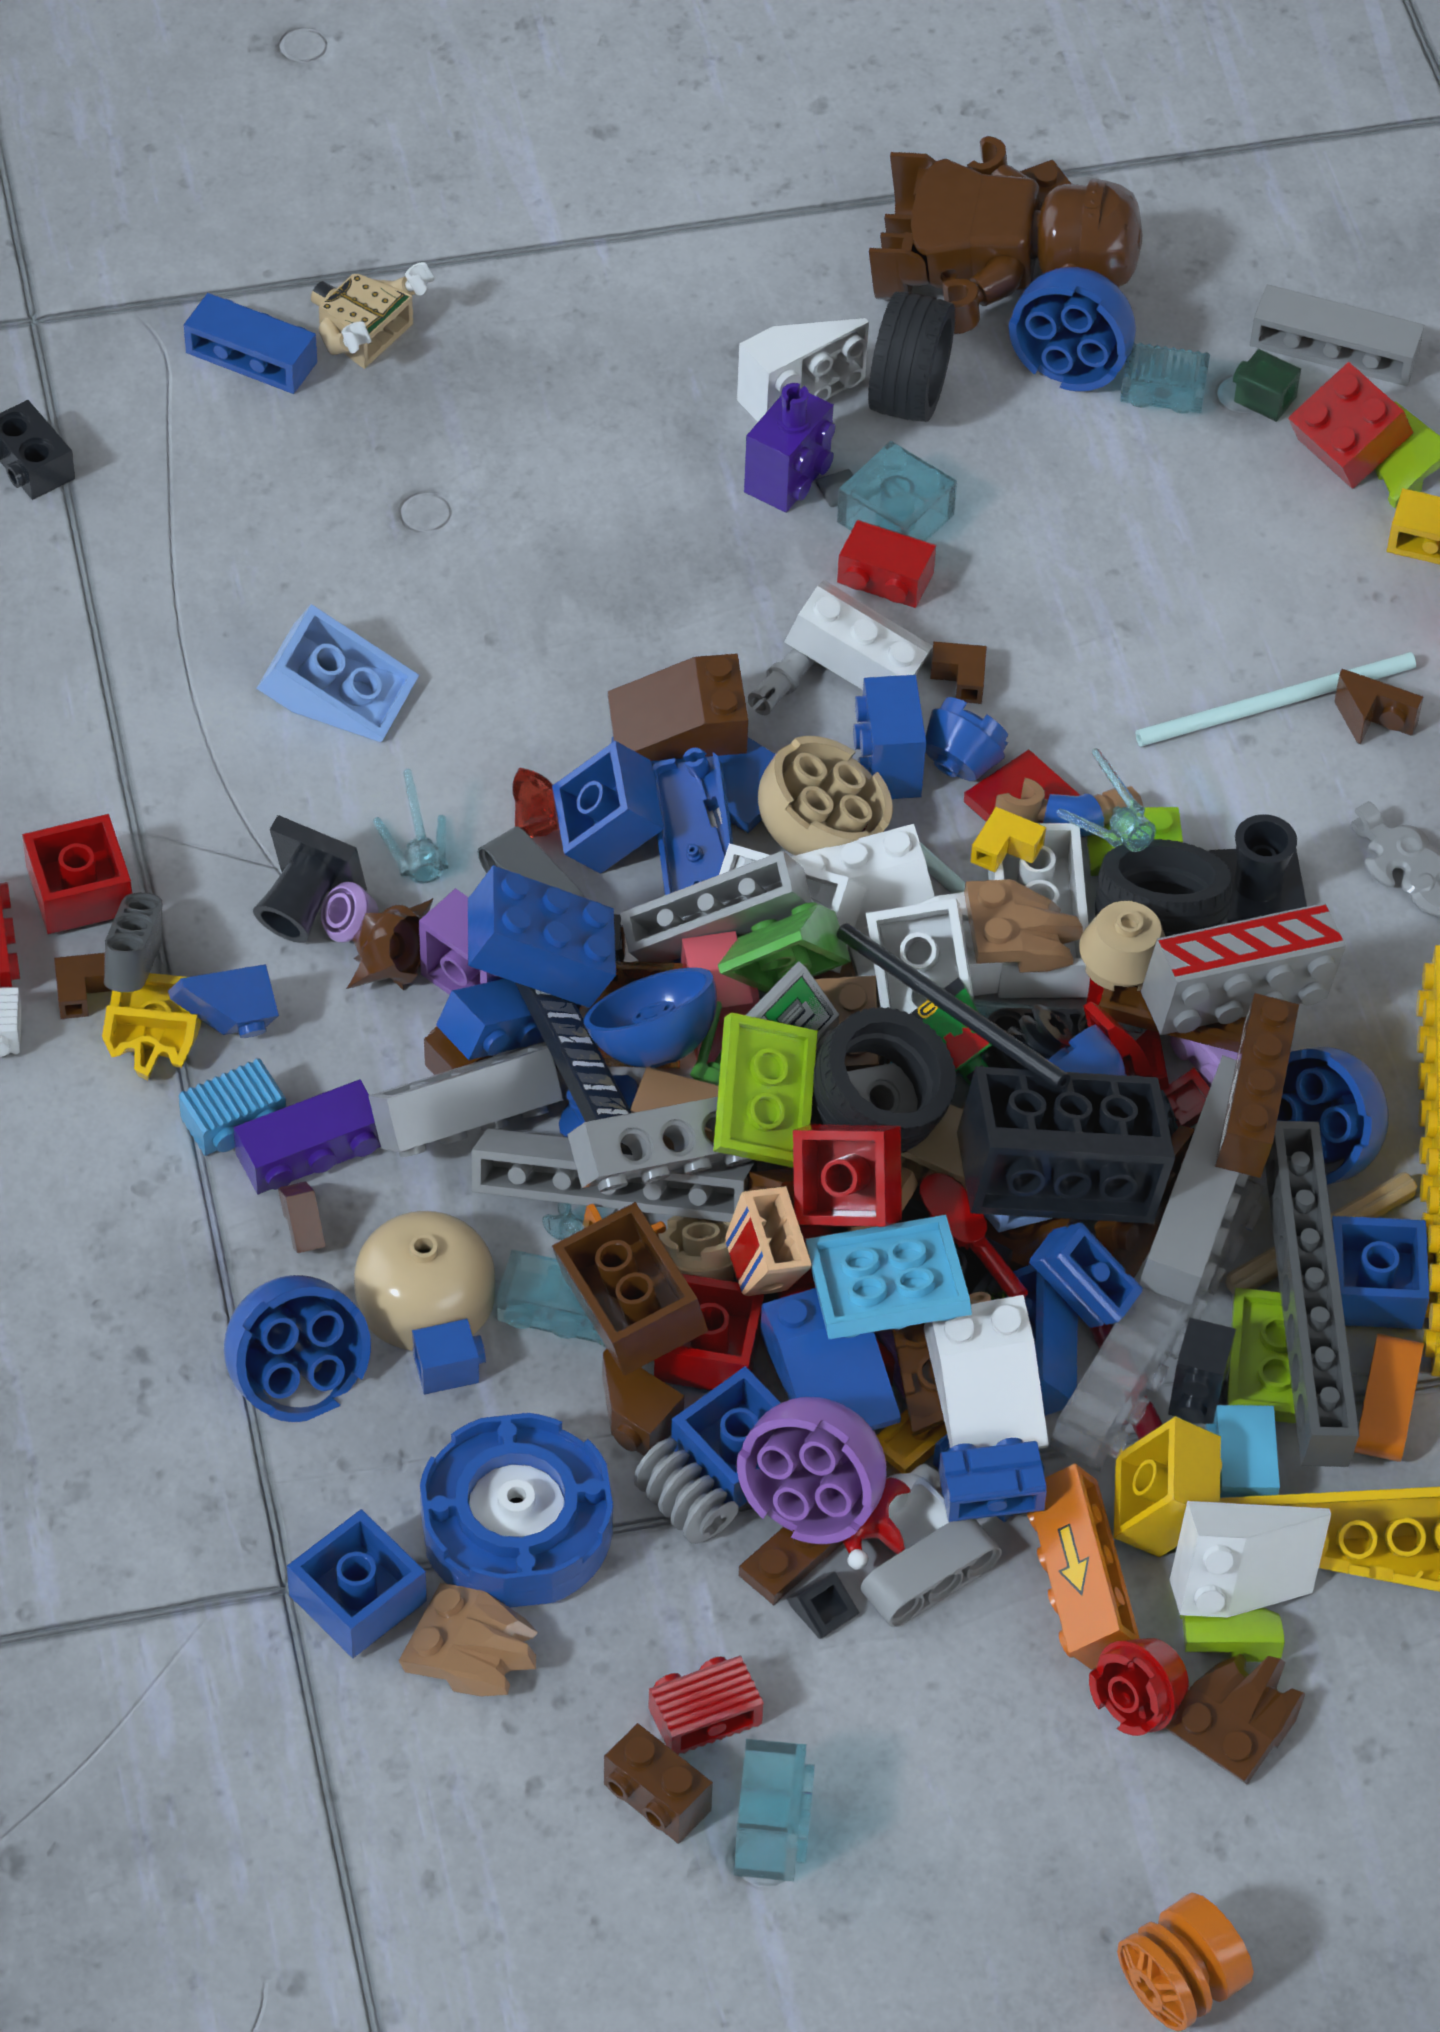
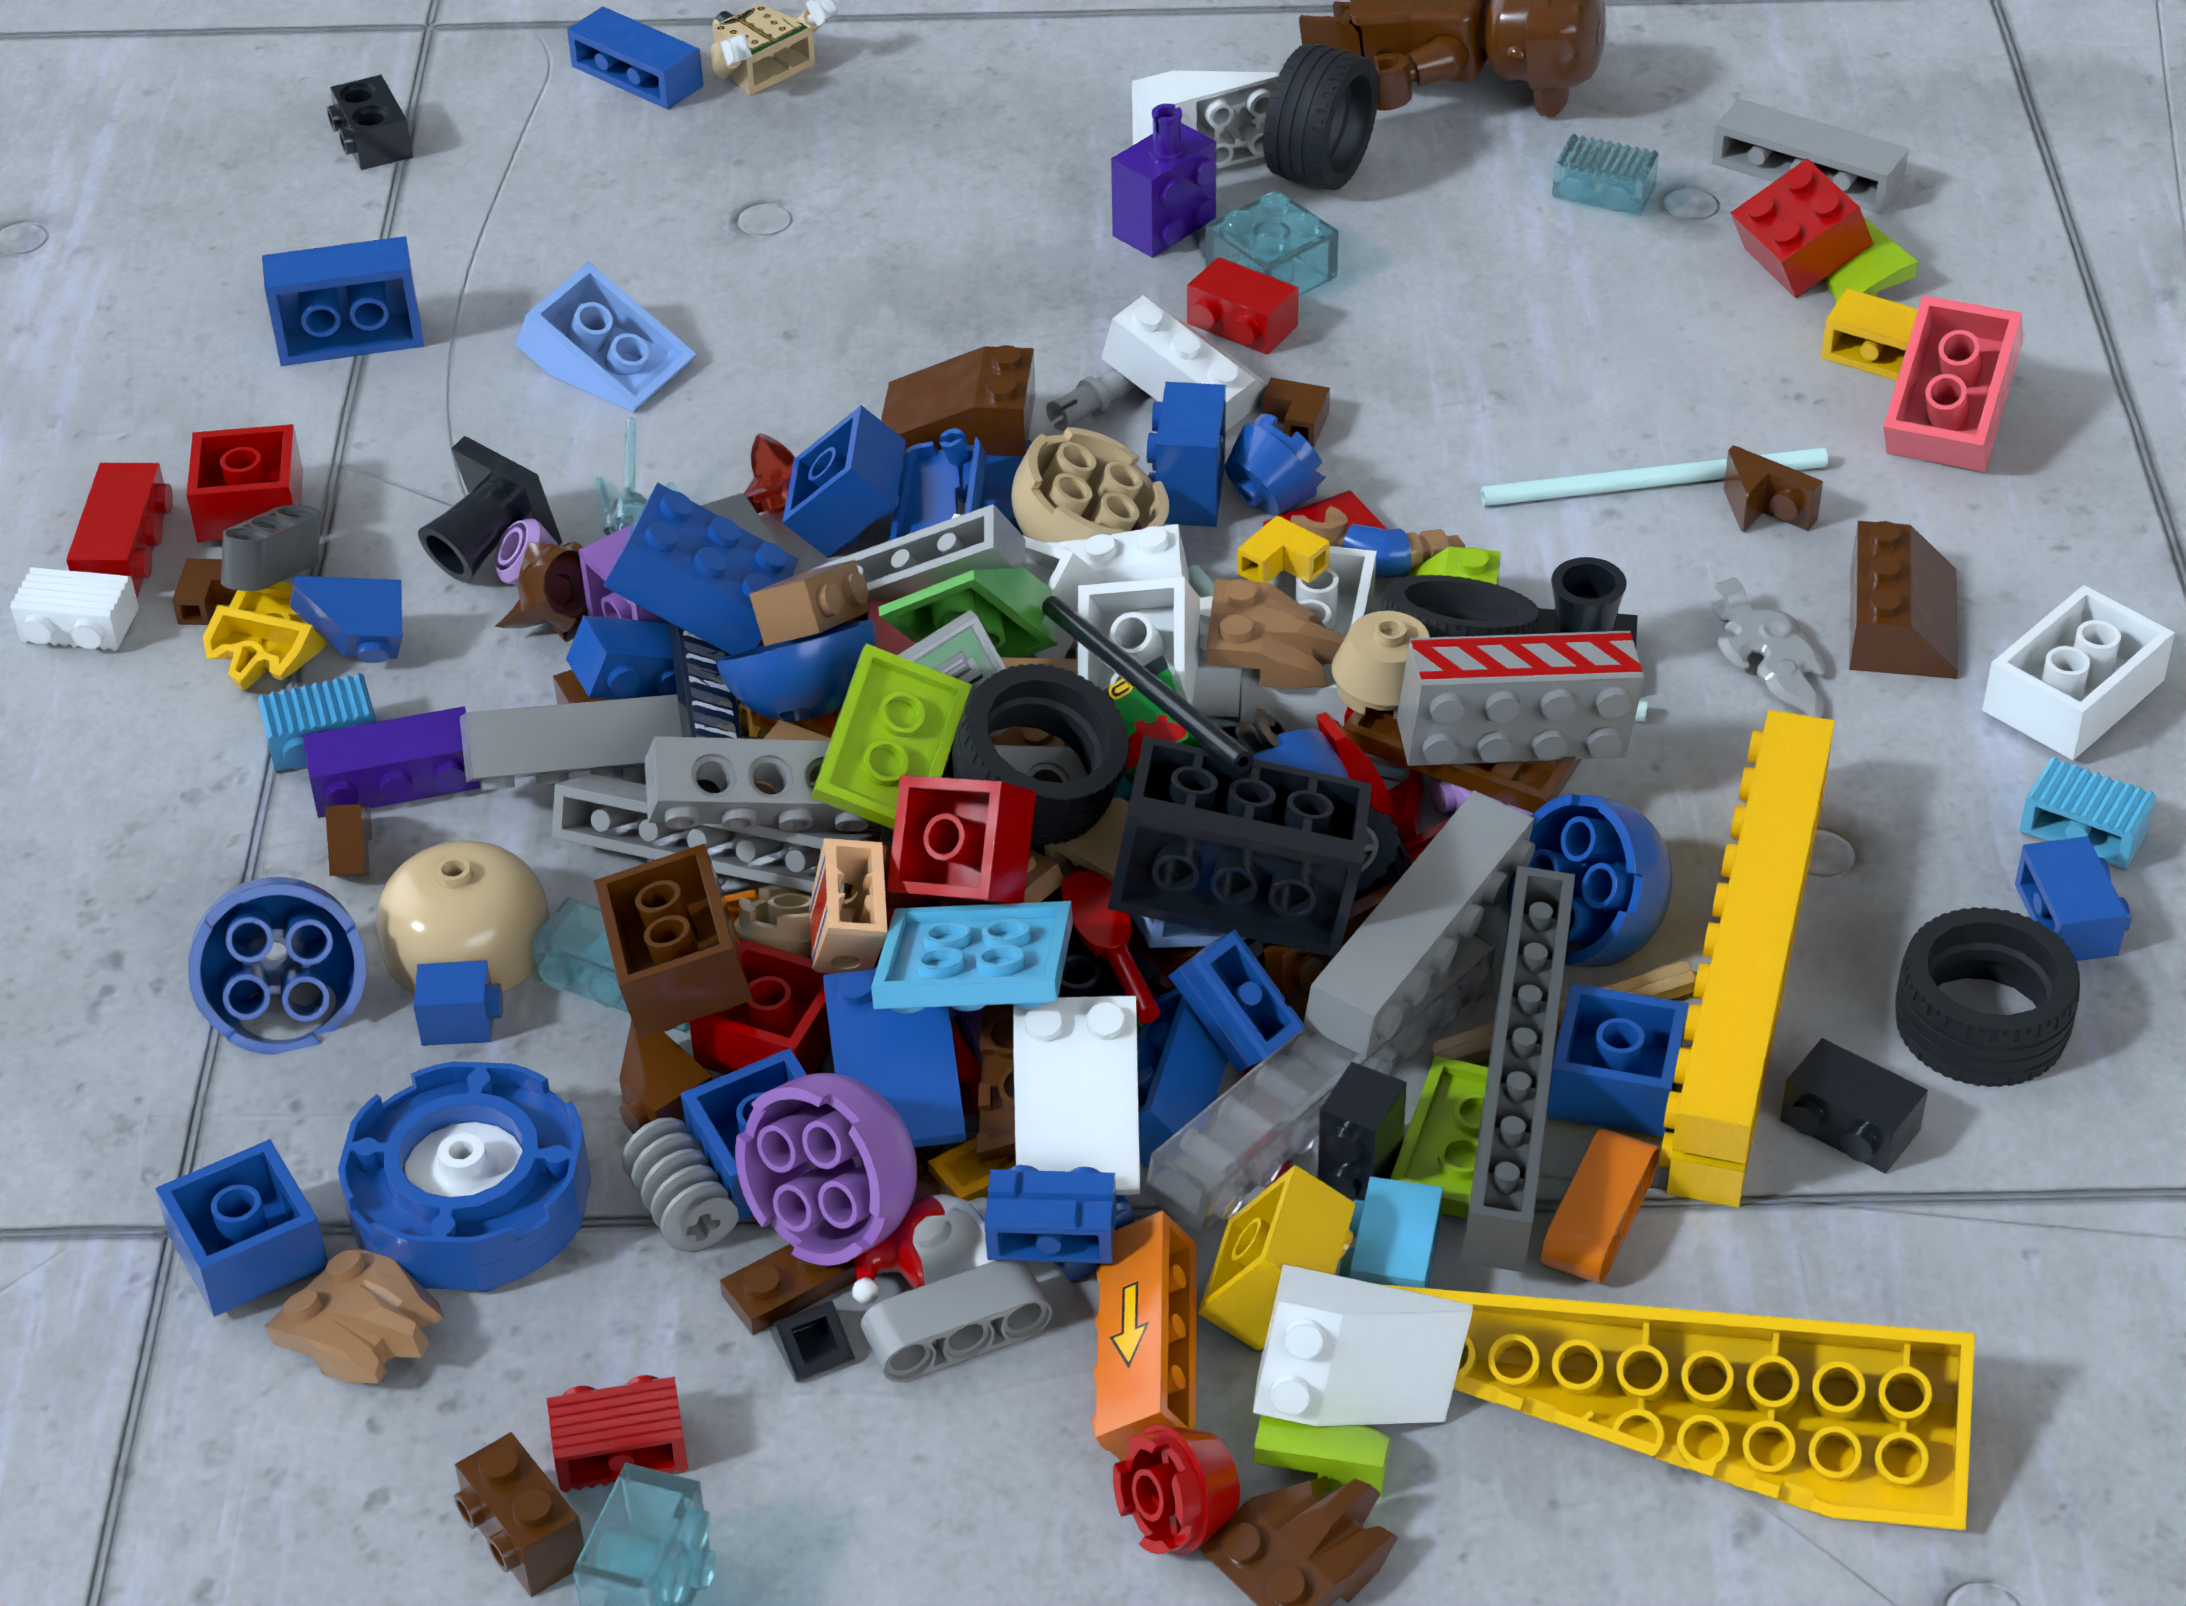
camera: 15 degrees right, 10 degrees down
blue cylinder [1009,267,1136,391] -> none
clear light blue plant [1057,748,1156,852] -> none
reddish brown brick [1215,993,1299,1178] -> none
clear green brick [1233,348,1301,422] -> none
none -> blue brick [262,236,424,366]
none -> medium nougat brick [749,559,870,646]

